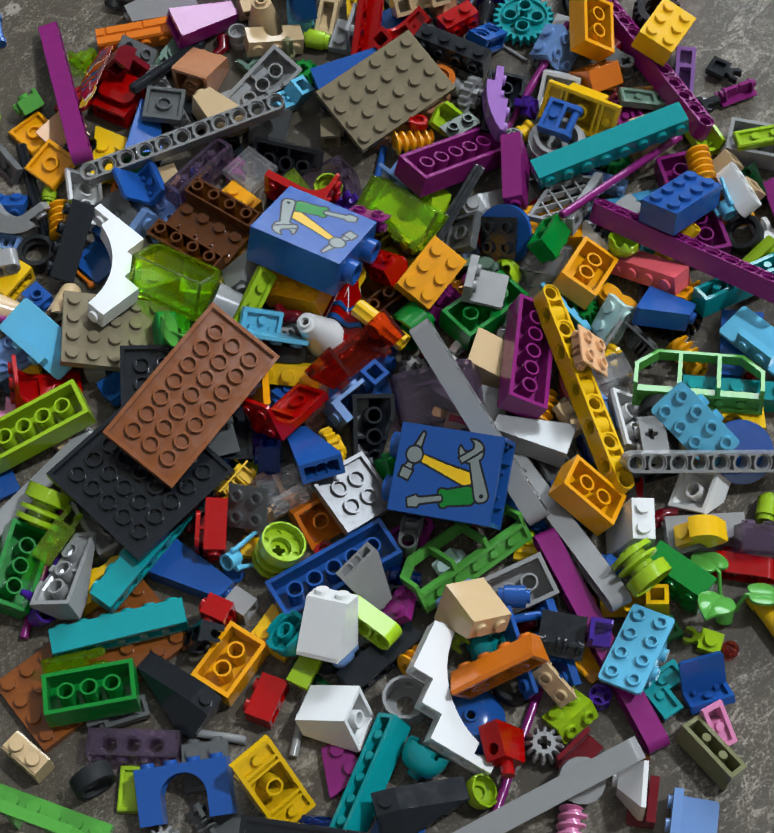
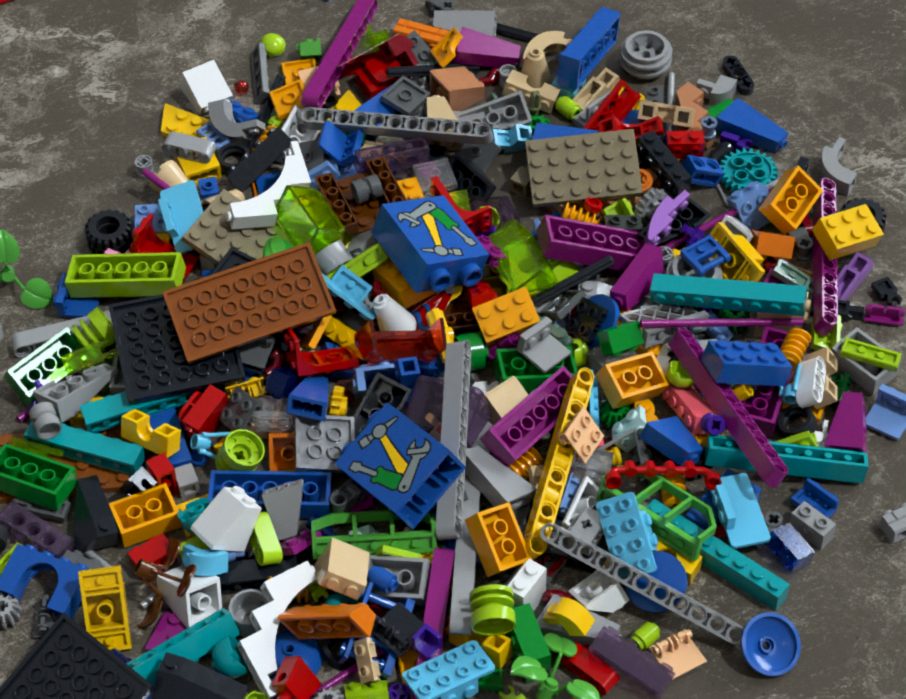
camera: 30 degrees right, 10 degrees down
none -> light grey wheel [29,402,62,440]
none -> yellow arch [121,408,181,458]
none -> reddish brown plant [134,536,197,627]
none -> medium azure brick [182,544,228,576]
none -> dark red arm [263,350,285,379]
none -> dark grey wheel [350,174,383,204]
none -> lime tile [375,545,421,558]
none -> light orange tile [430,27,463,68]
none -> red bar [604,460,722,490]
none -> dark purple wheel [700,413,725,435]

